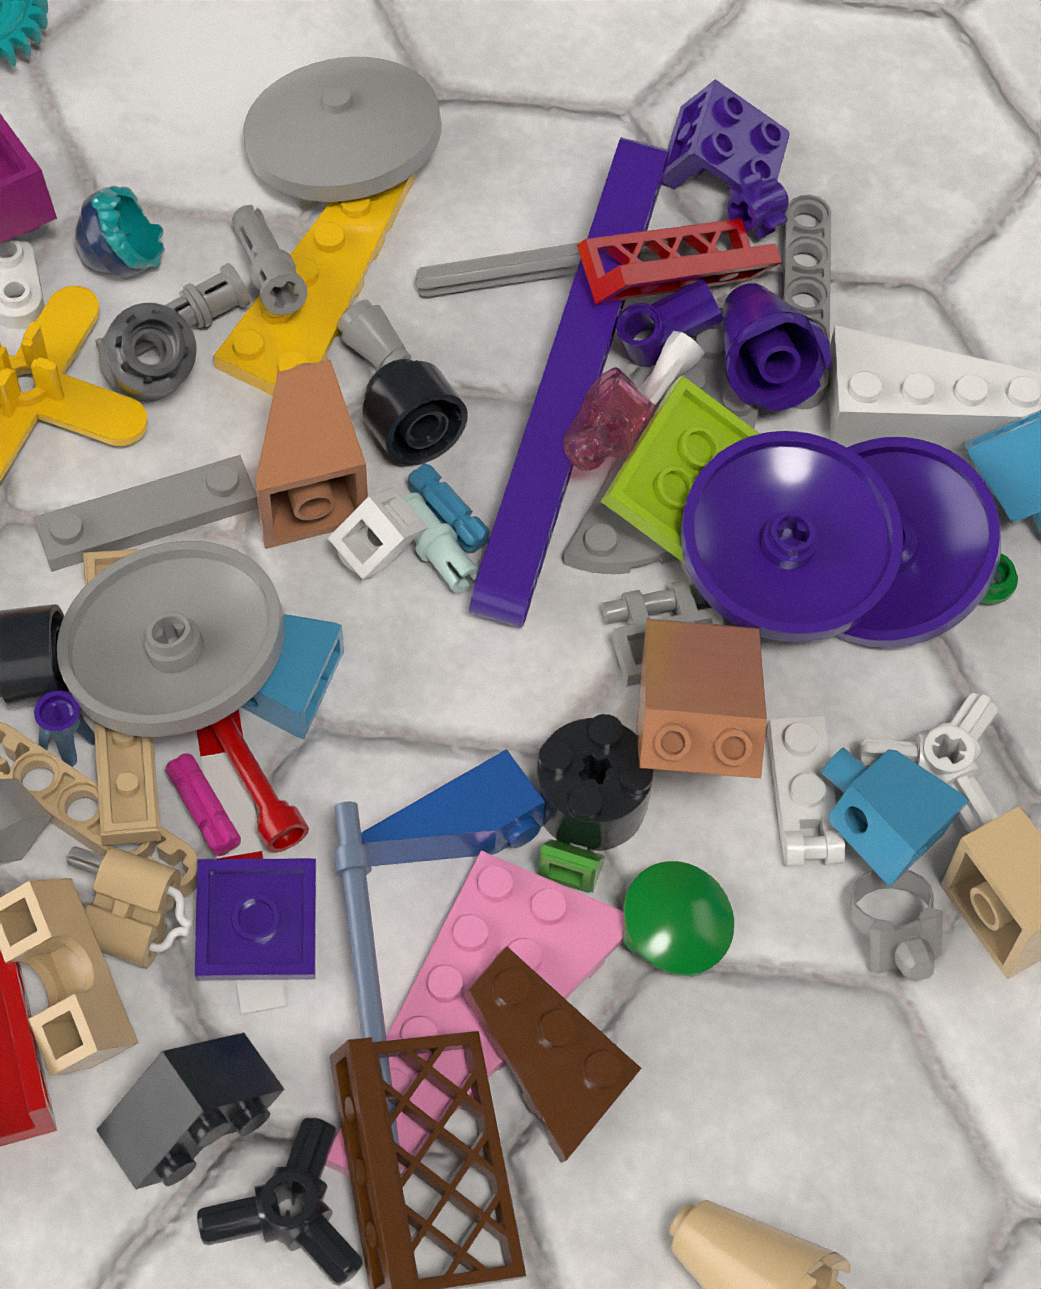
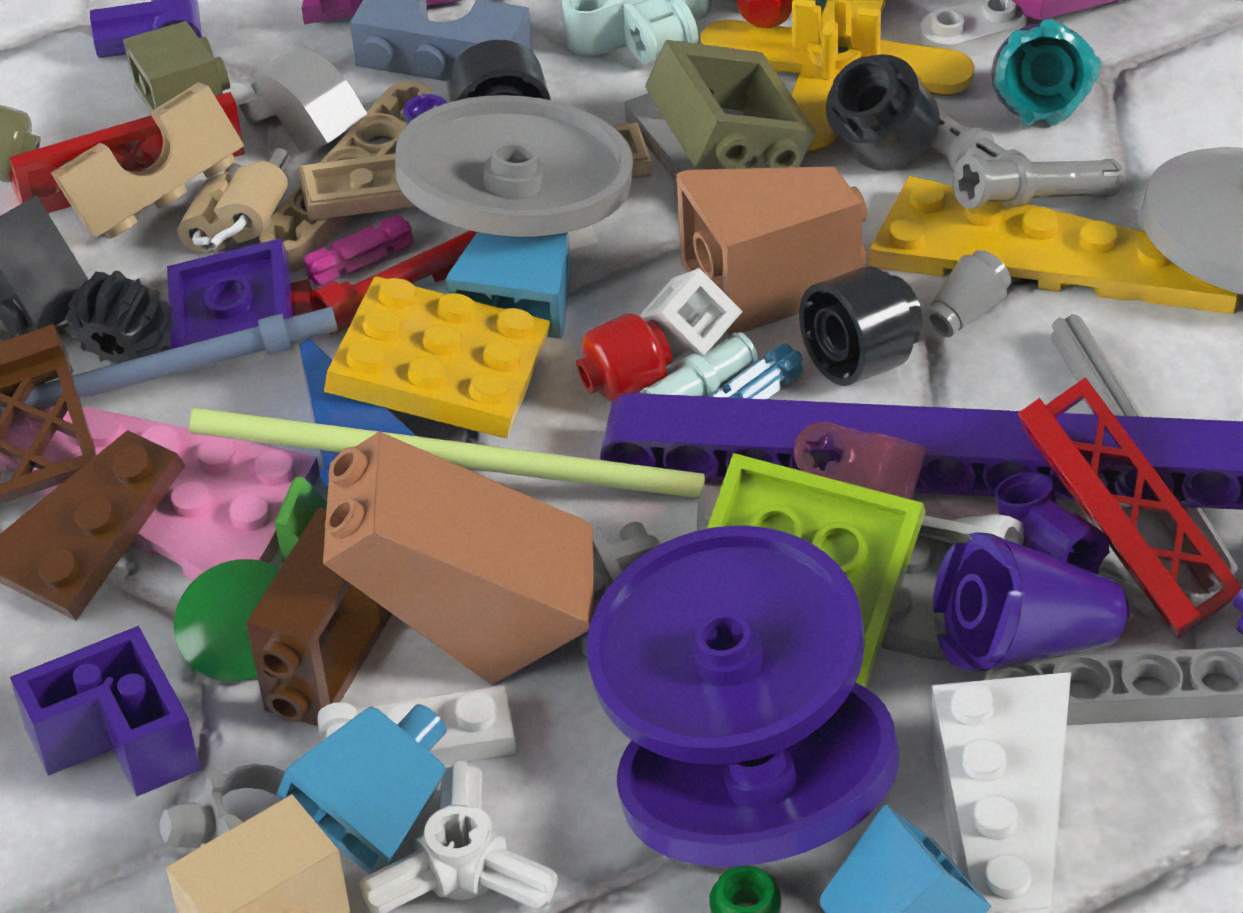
camera: 90 degrees right, 15 degrees down
none -> dark purple brick [10,625,201,797]
none -> black gear [65,270,174,364]
none -> yellowish green piece [189,407,705,499]
none -> reddish brown window [246,508,392,726]
none -> yellow plate [324,276,550,439]
none -> red head [576,313,673,403]
none -> olive window [645,40,816,169]

